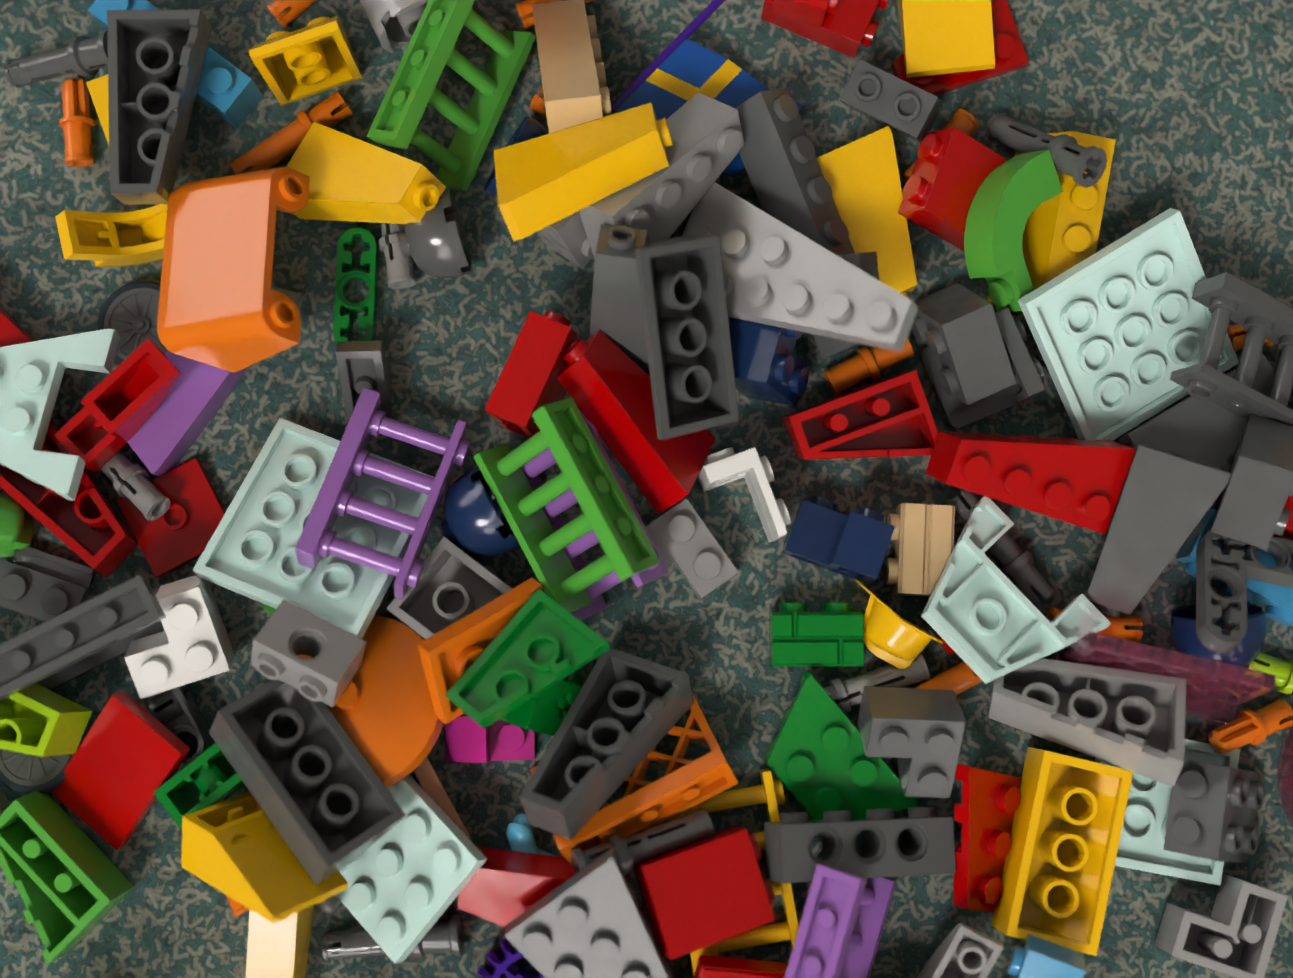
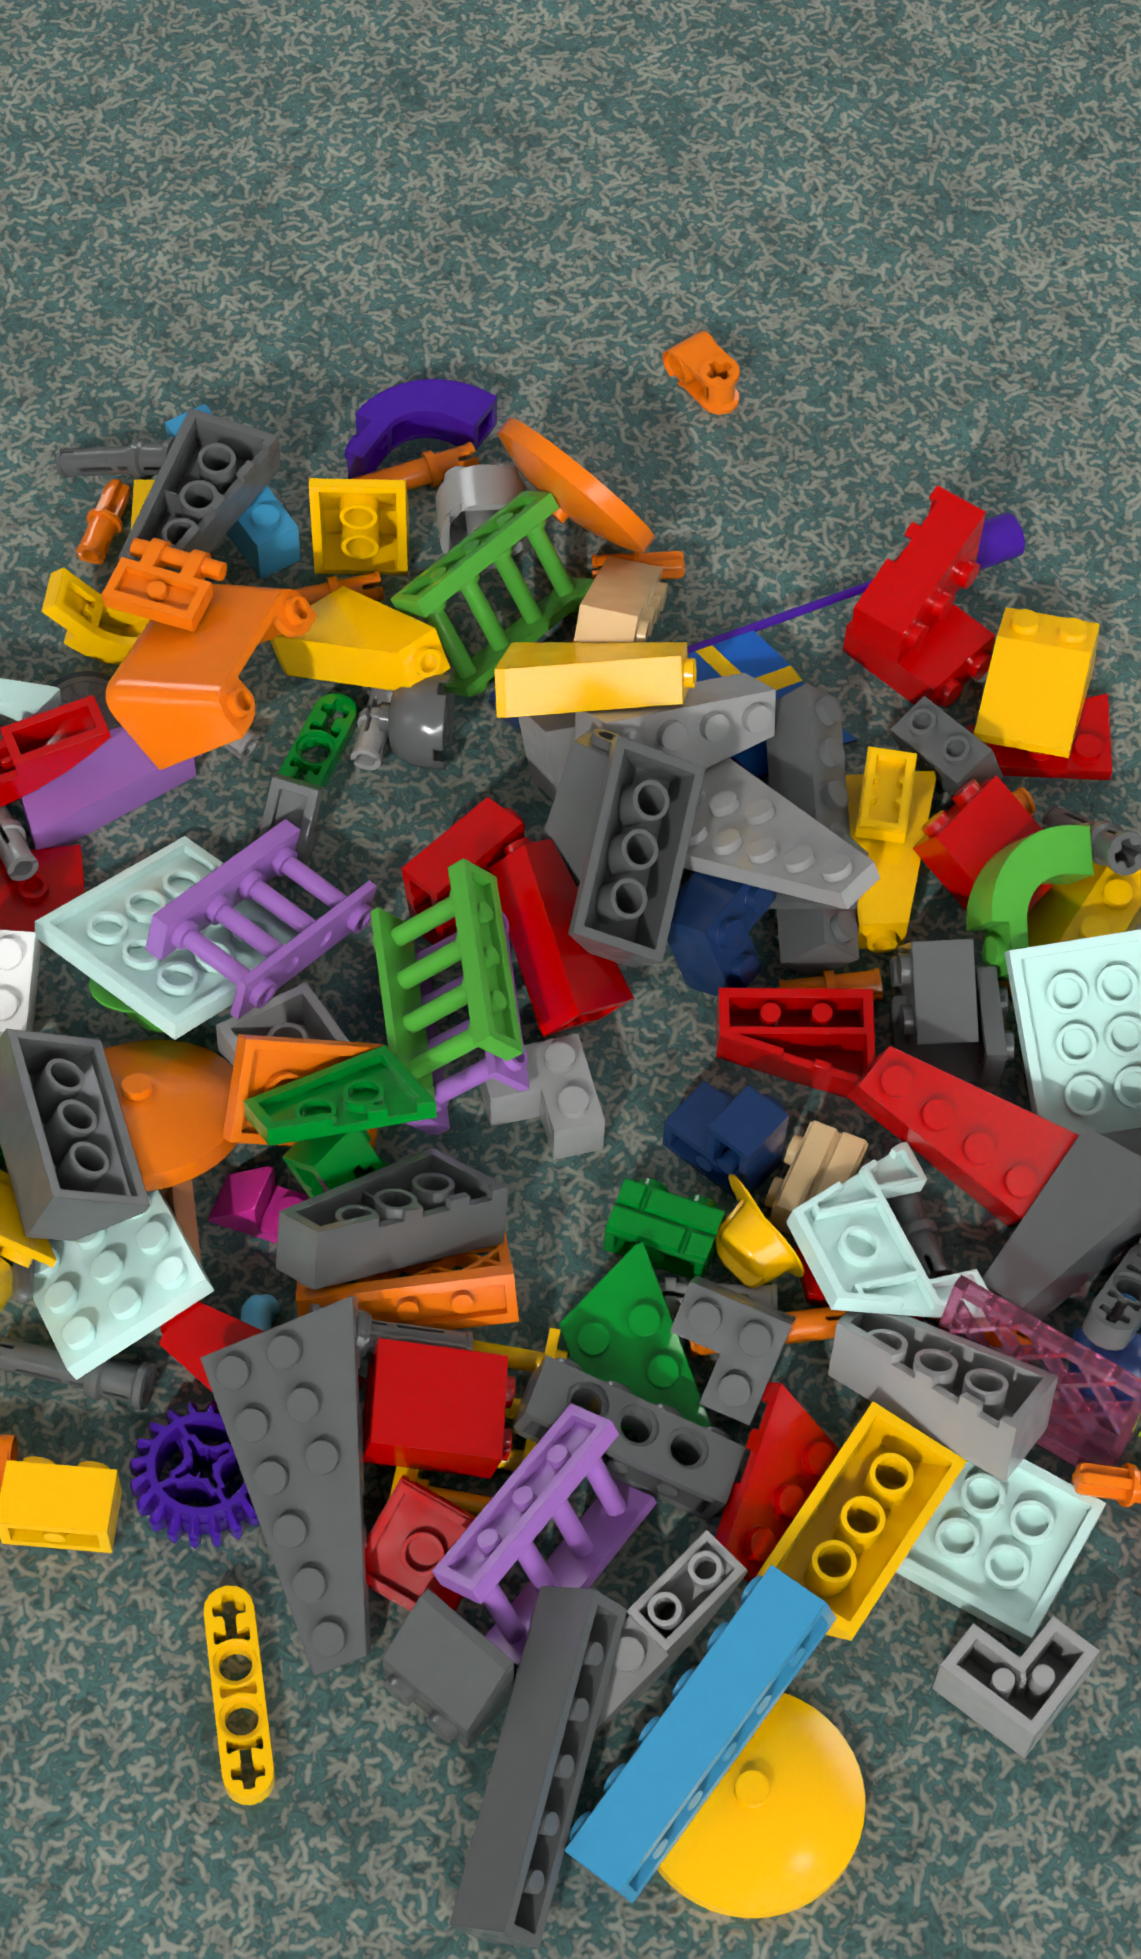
camera: 20 degrees right, 25 degrees down
light grey brick [250,599,366,707] -> none
dark blue cylinder [441,466,520,557] -> none
white bracket [697,447,791,543] -> none
dark grey bracket [1163,760,1265,863] -> none
none -> orange plate [101,537,227,632]
none -> yellow plate [855,746,917,844]

